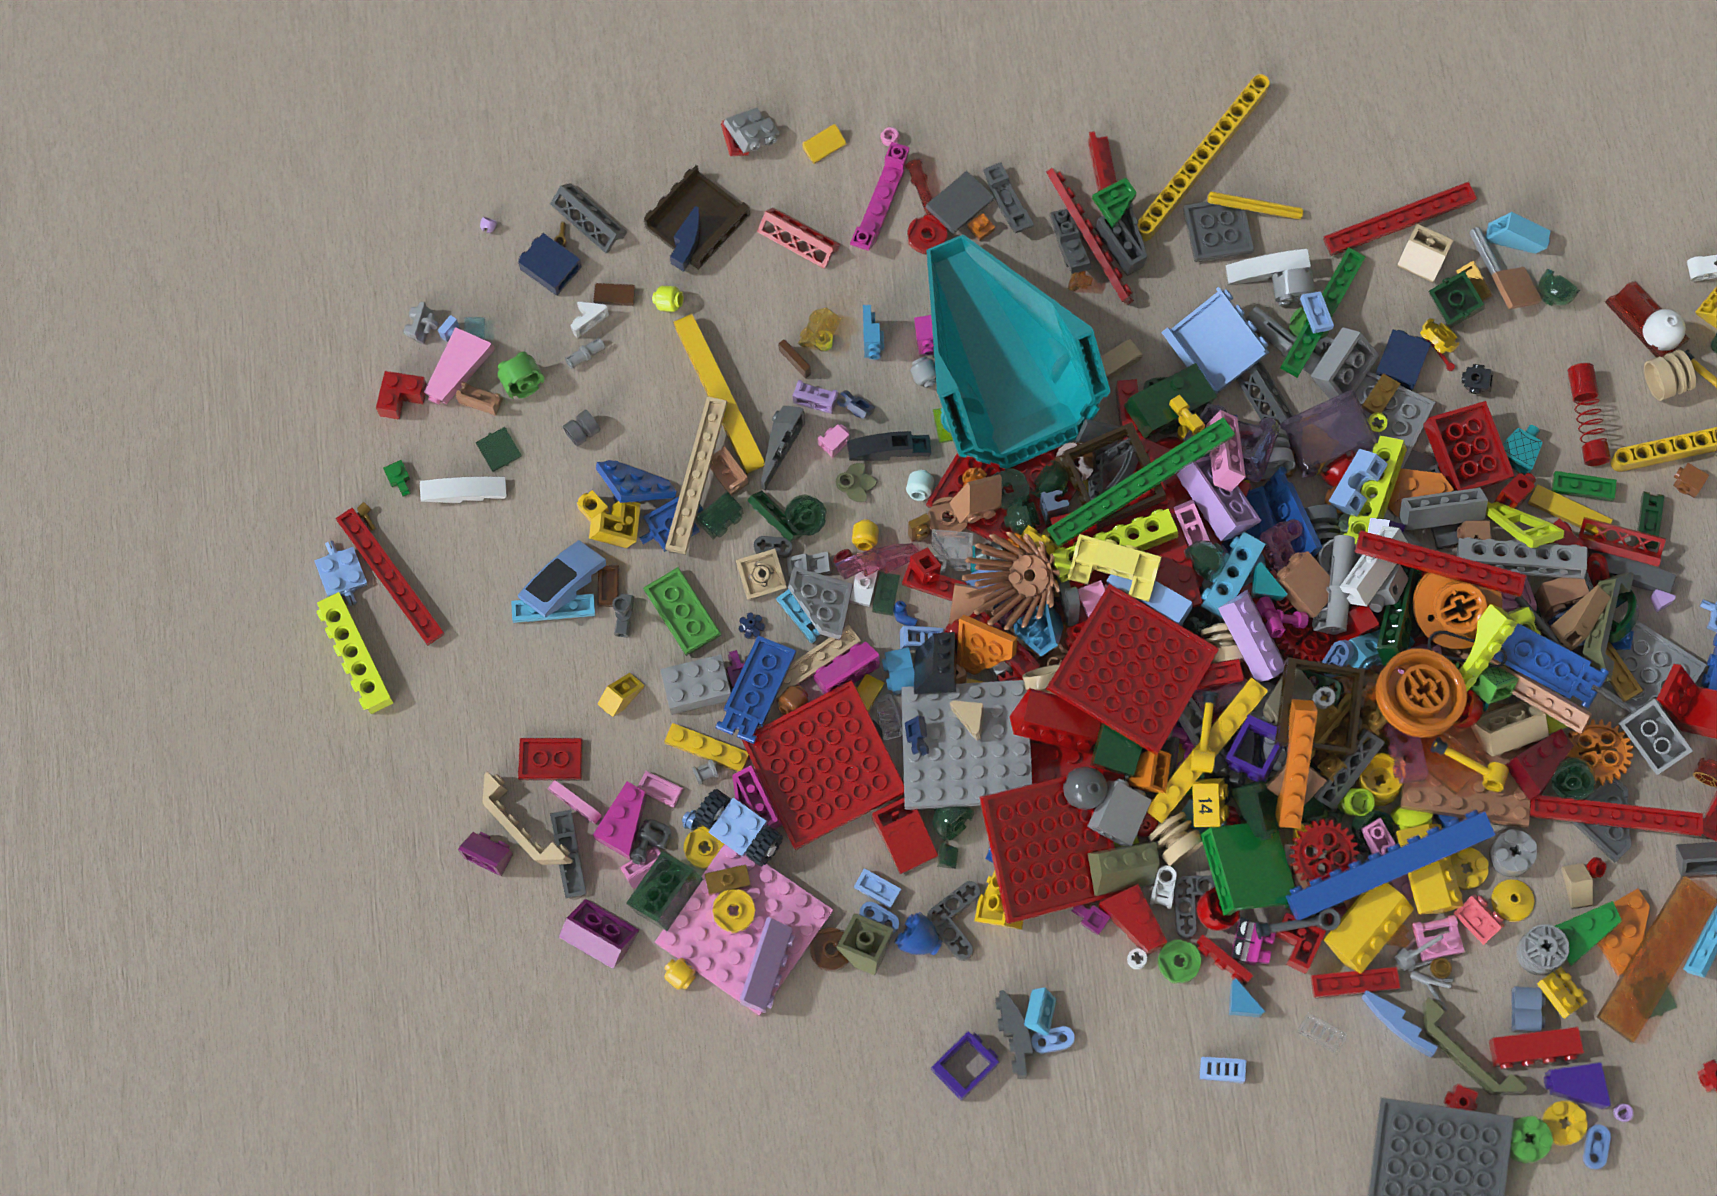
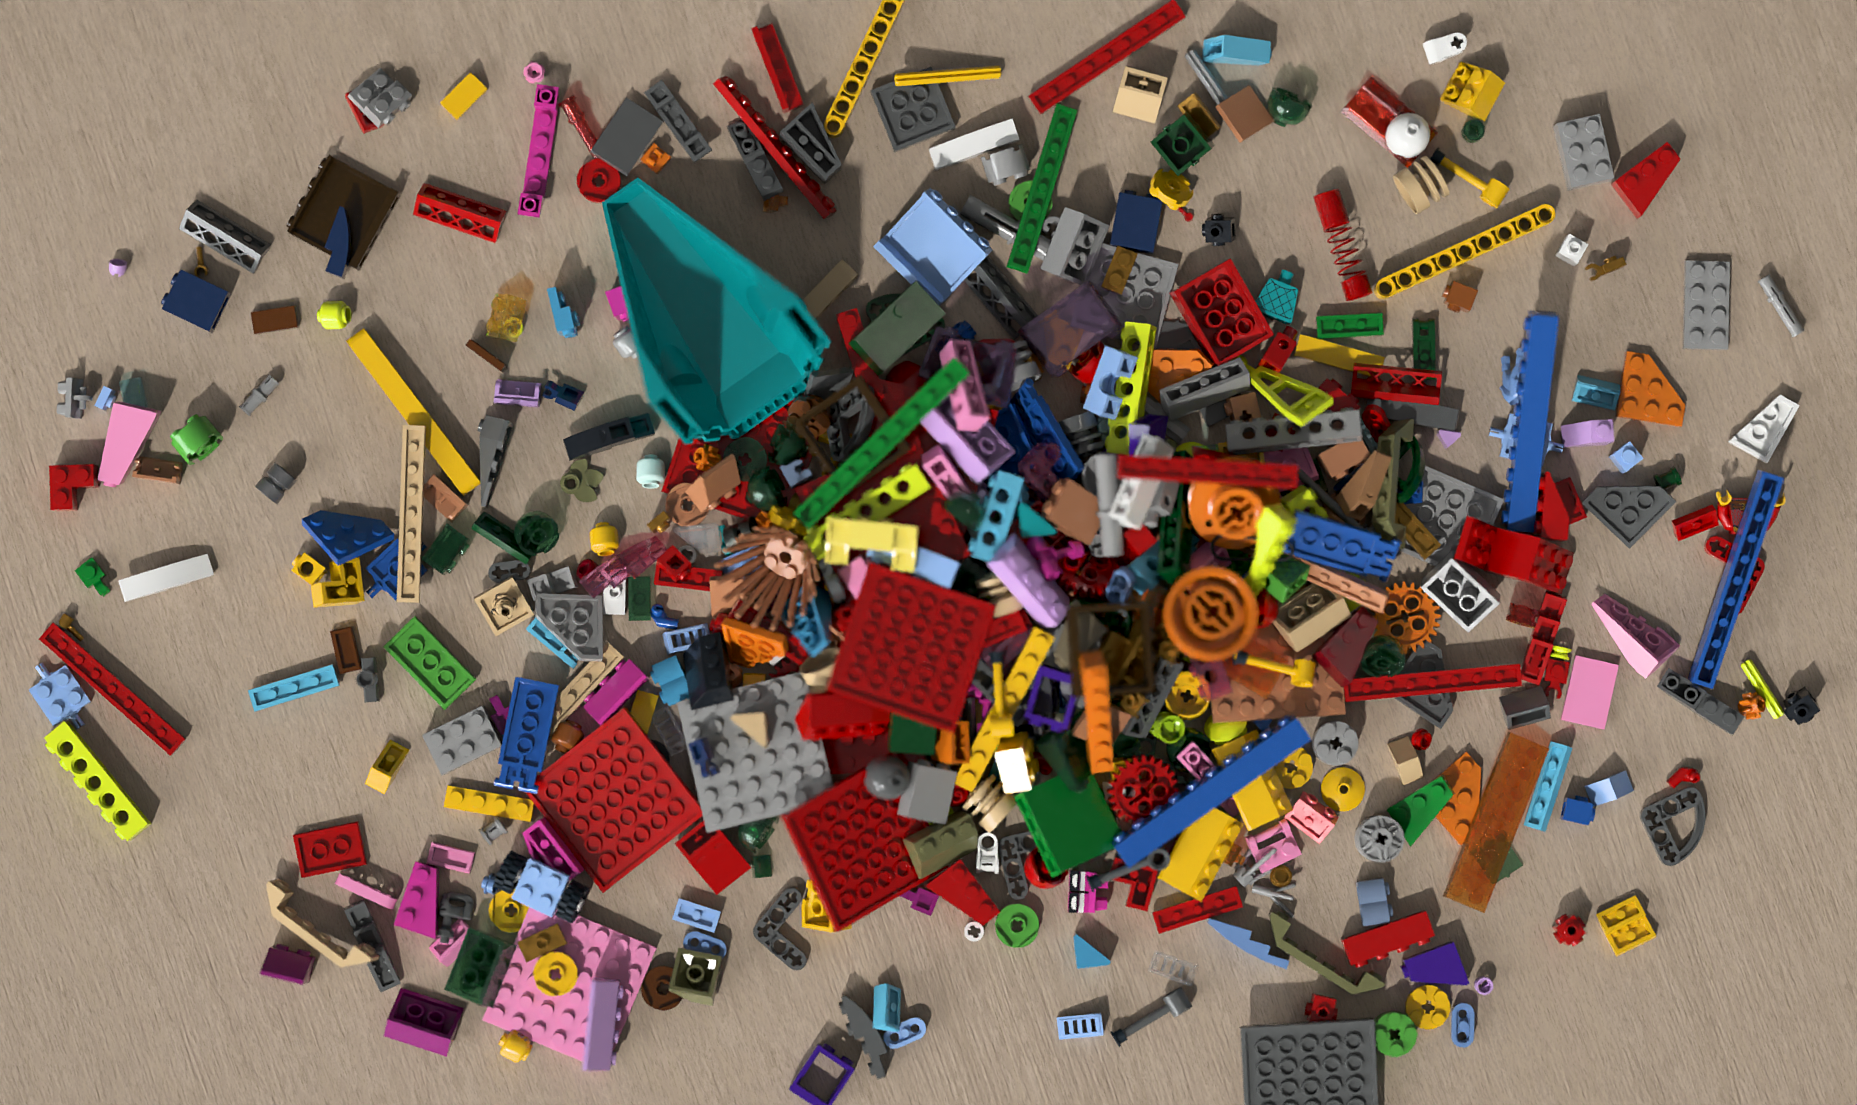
camera: 15 degrees left, 15 degrees up
clear green piece [475,427,522,472] -> none
medium blue slope [518,540,606,618] -> none
white slope [571,302,609,338] -> none
dark blue plant [738,612,765,639] -> none
bright pink brick [818,424,850,458] -> none
blue piece [894,912,943,956] -> none
green wing [1092,178,1137,228] -> none
yellow bar [1169,395,1205,442] -> none
red plate [1195,934,1254,985] -> none
light blue plate [1300,291,1334,333] -> none
light grey bush [1312,687,1335,709] -> none
neon yellow bush [1368,412,1387,432] -> none
yellow plate [1537,967,1588,1019] -> none
none -> dark grey piece [1110,987,1192,1047]

